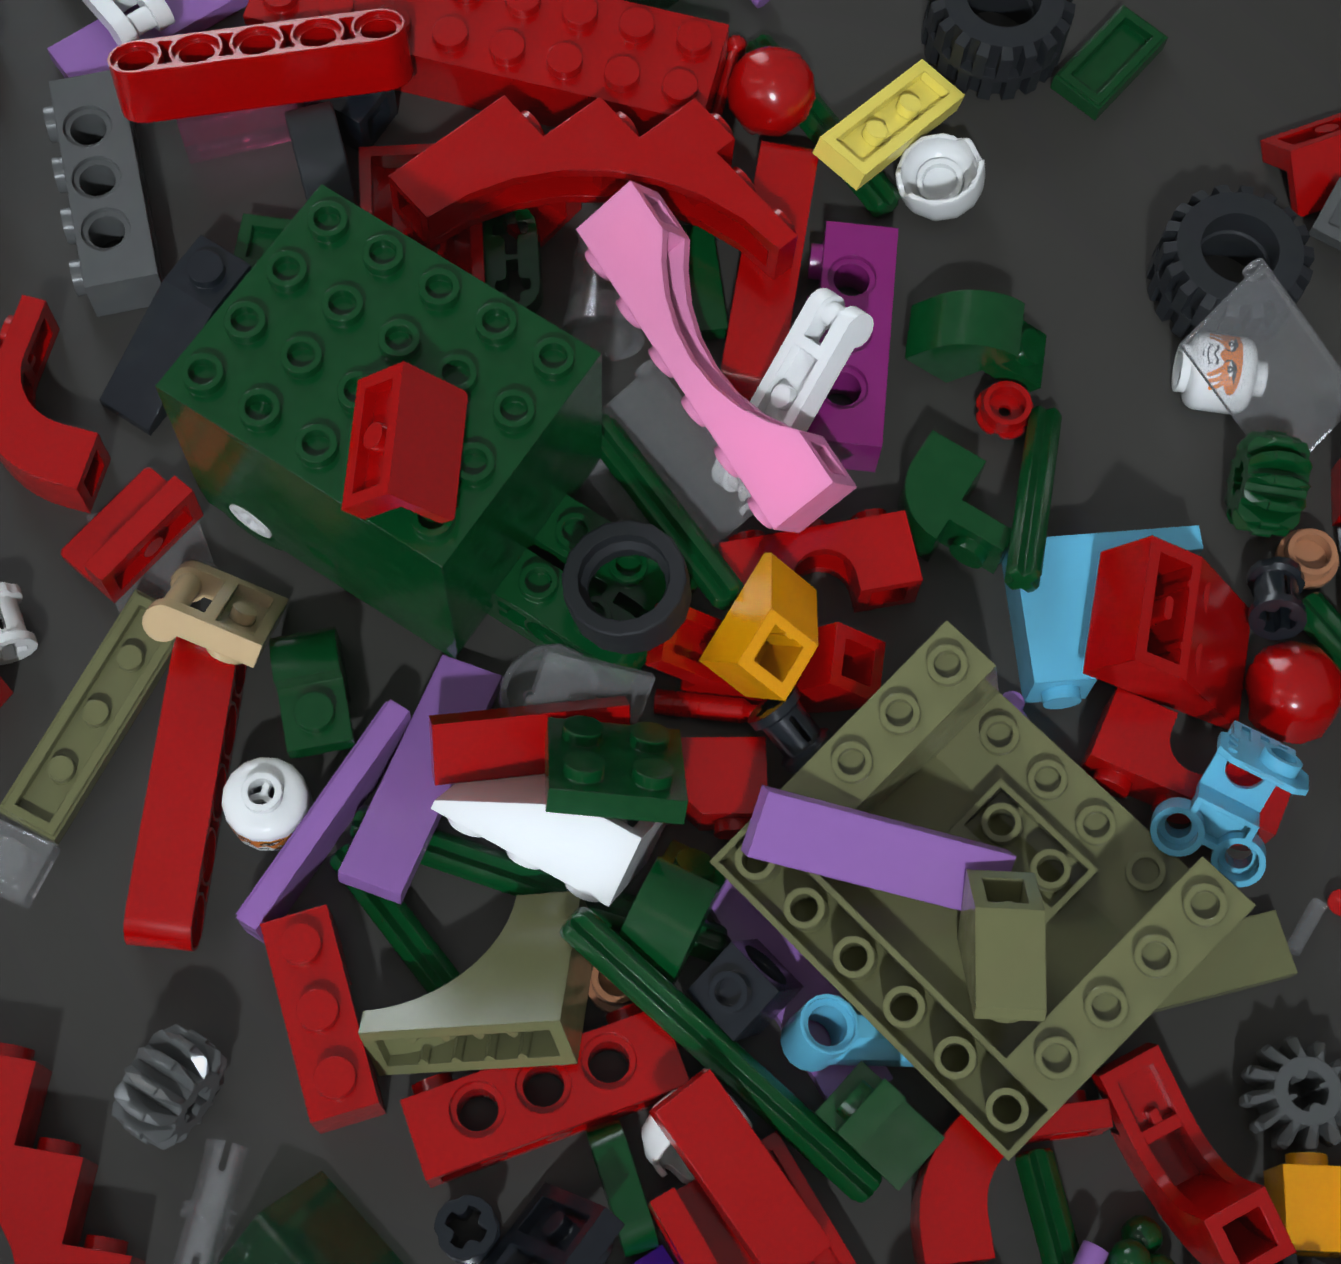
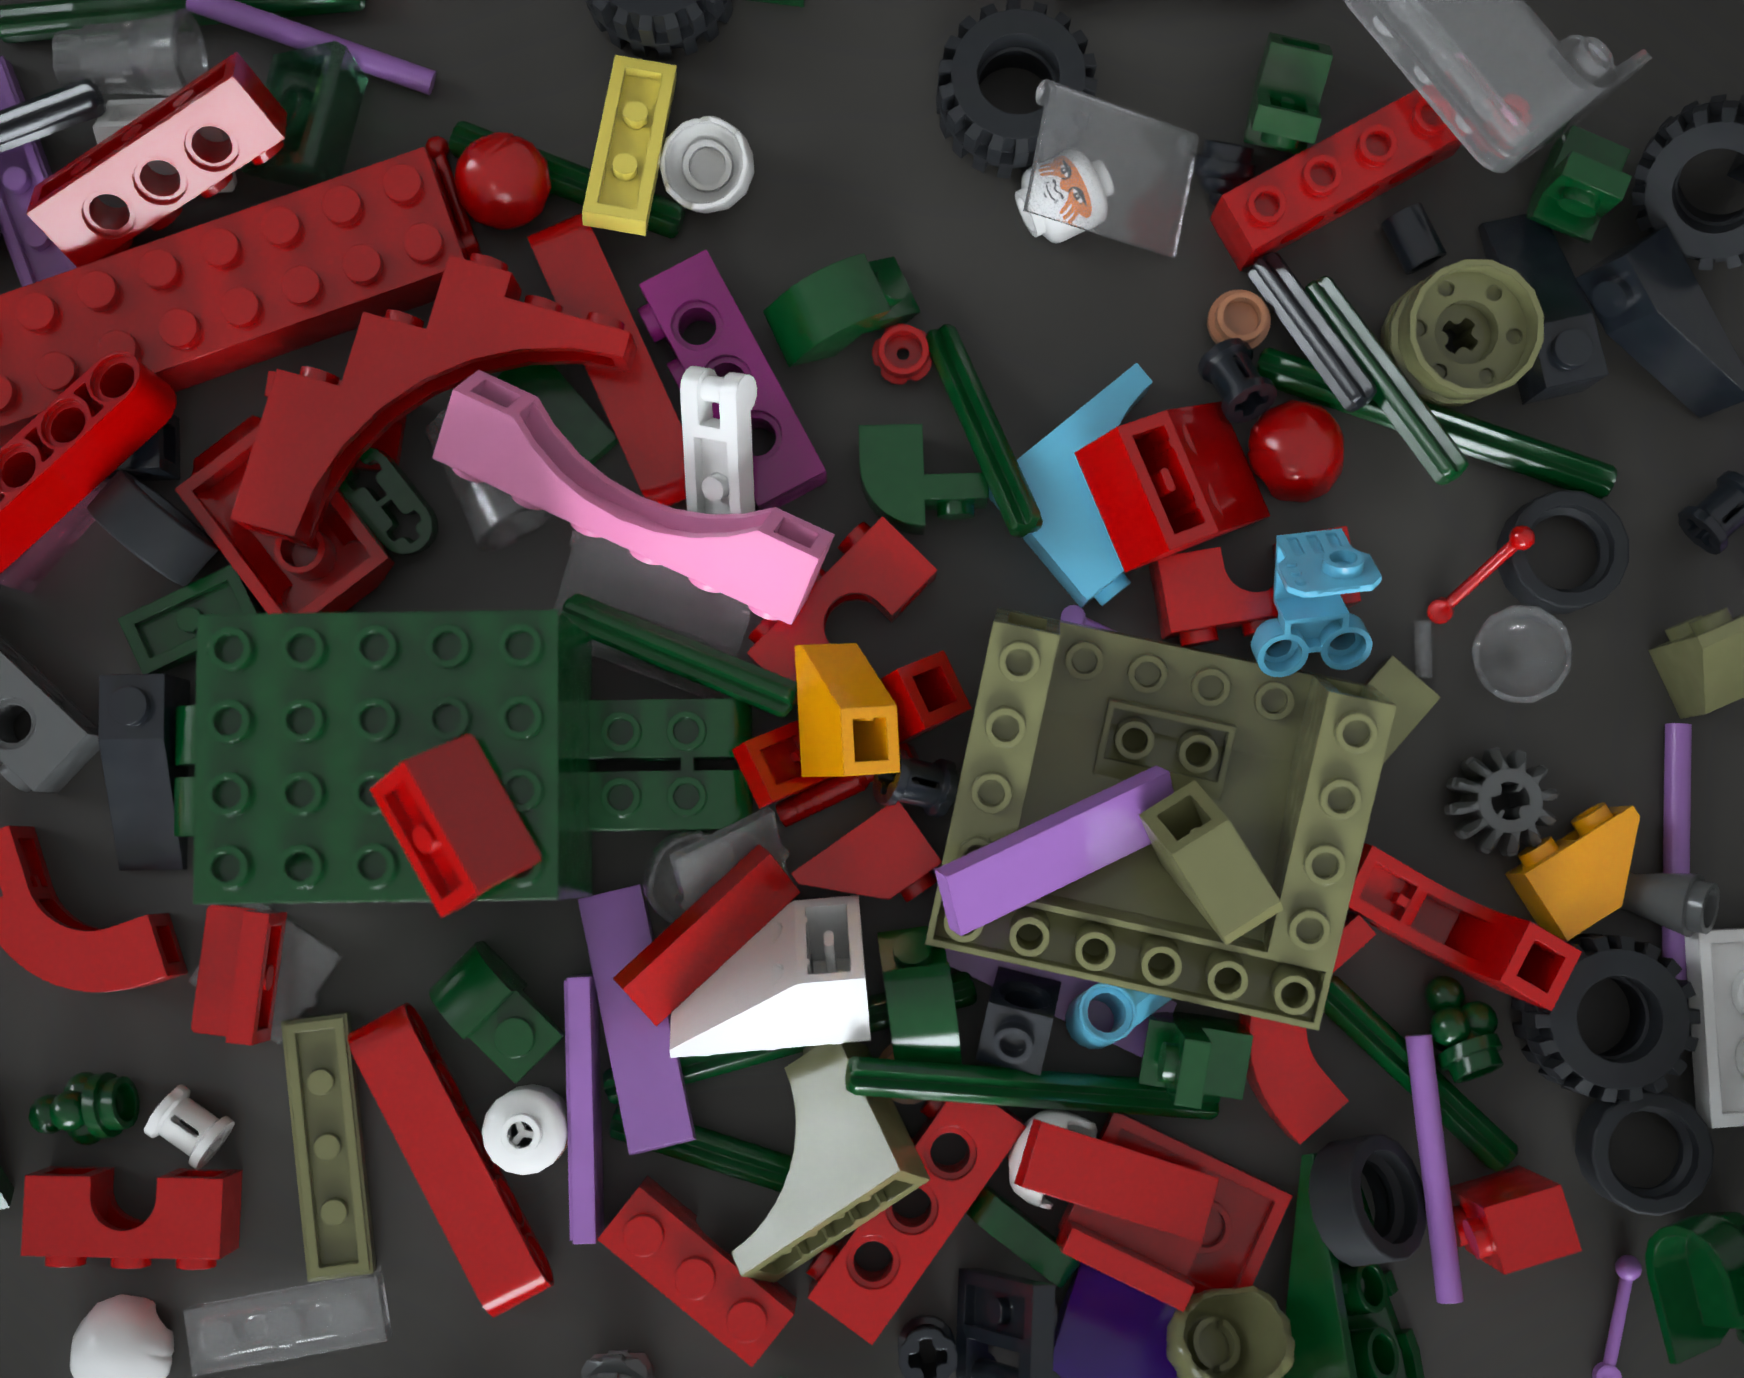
camera: 30 degrees left, 15 degrees up
tan plate [142,560,289,668] -> none
dark green plate [545,715,688,825] -> none
black tyre [561,520,692,654] -> none
dark green gear [1224,430,1313,538] -> none

